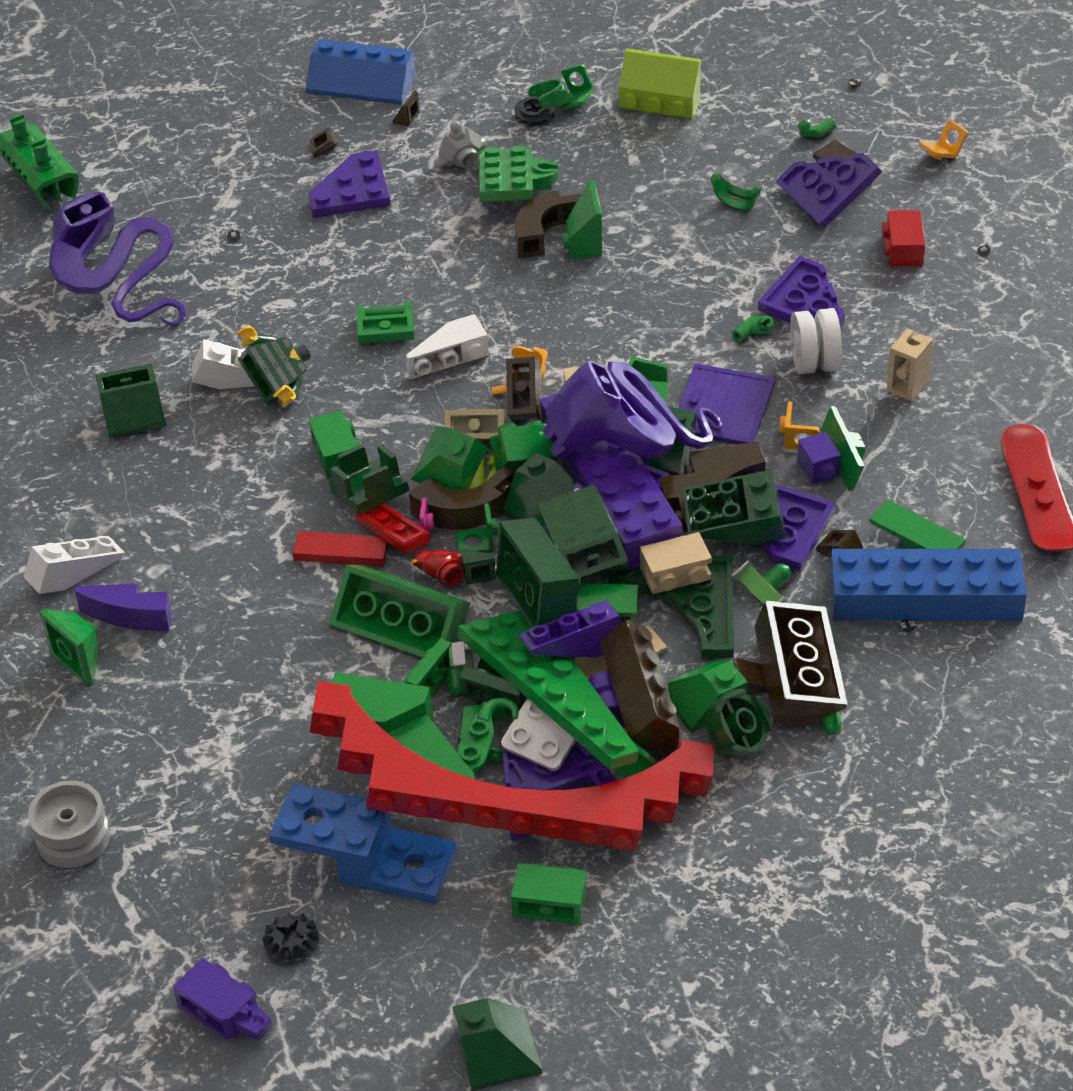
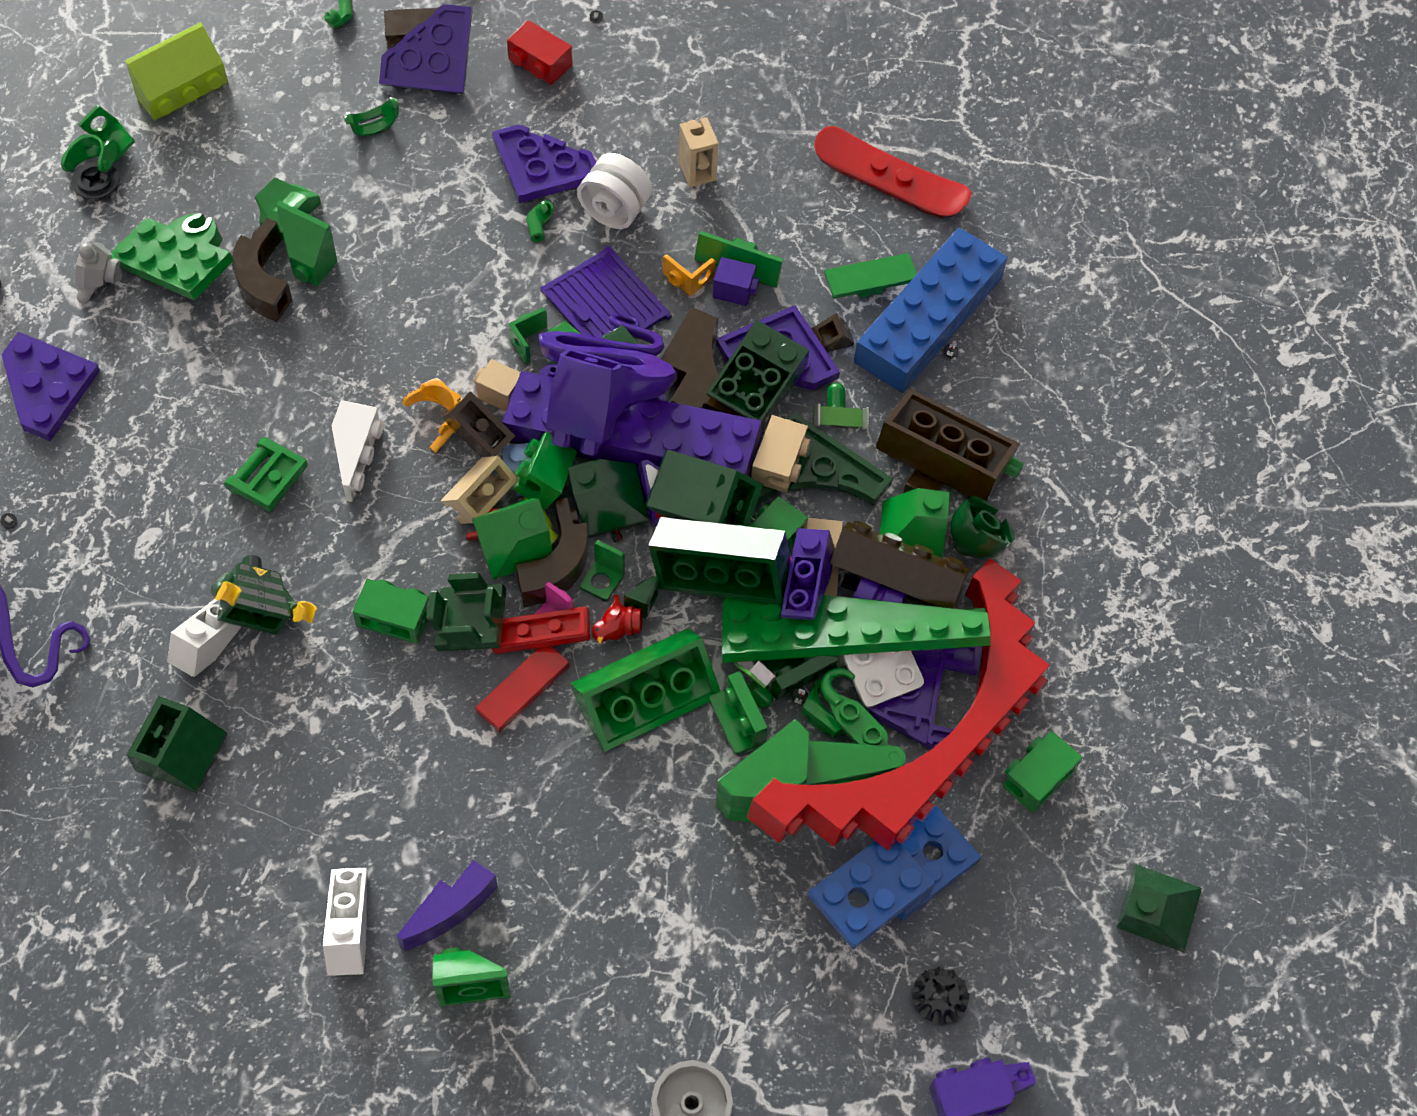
camera: 60 degrees left, 15 degrees up
none -> green slope [255,177,321,241]

